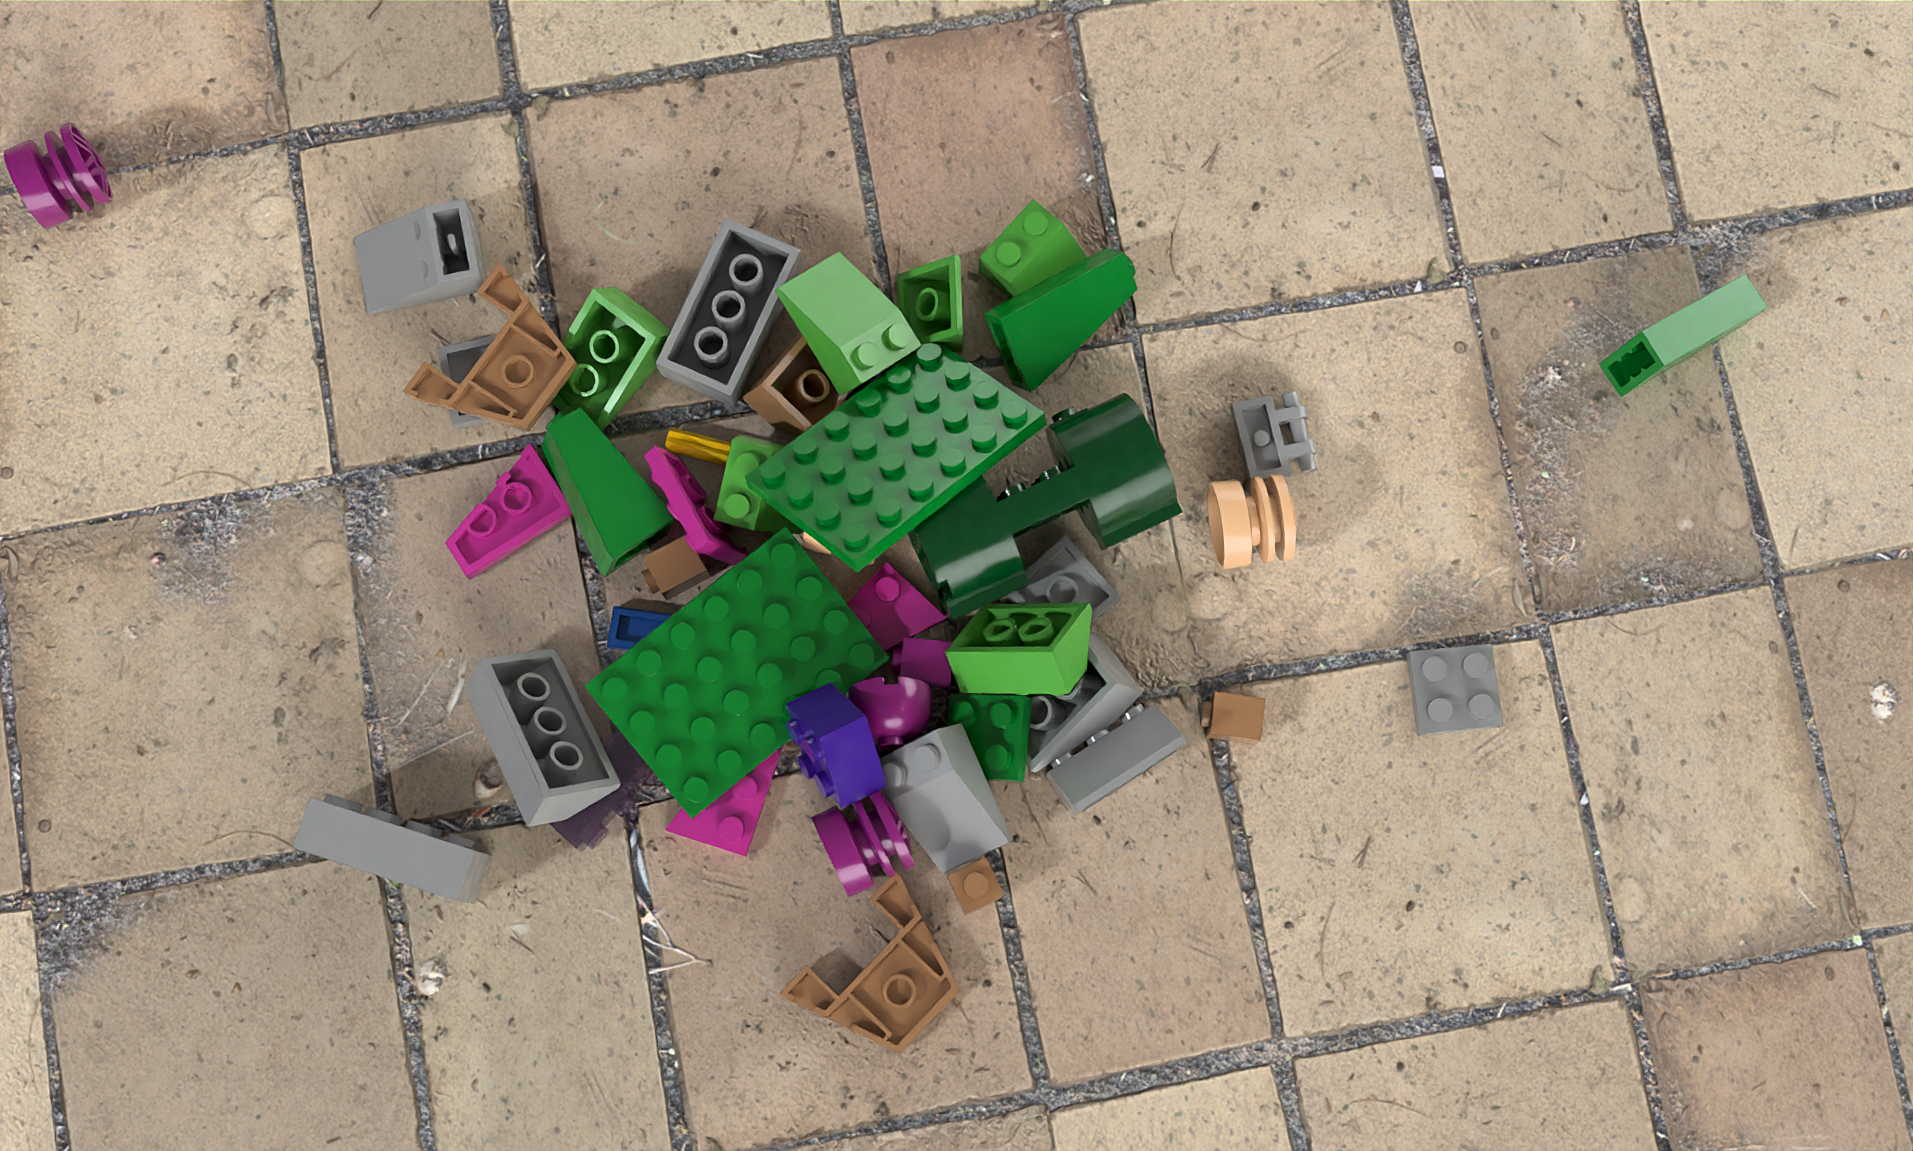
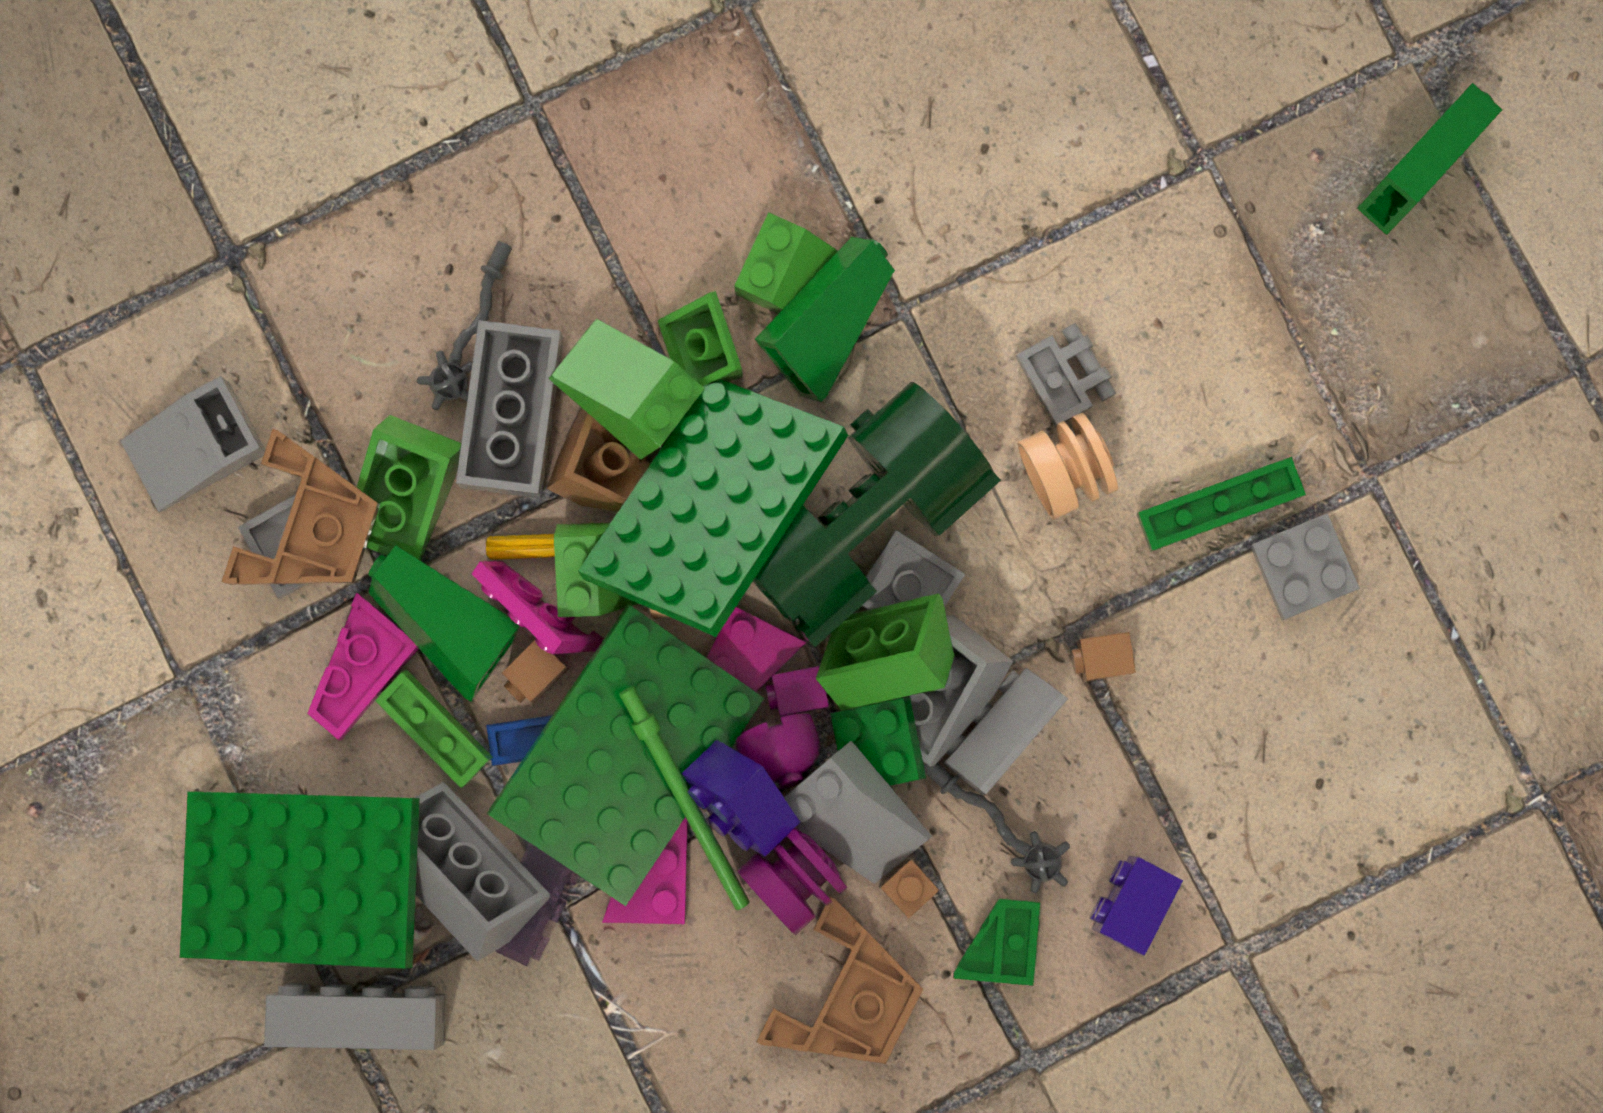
camera: 15 degrees left, 5 degrees up
none -> green plate [179,791,420,969]
none -> bright green plate [375,670,493,788]
none -> dark grey piece [417,241,512,410]
none -> bright green bar [619,686,750,910]
none -> dark grey piece [924,762,1070,893]
none -> green wing [953,898,1040,986]
none -> dark purple brick [1090,856,1183,956]
none -> green plate [1137,457,1306,552]

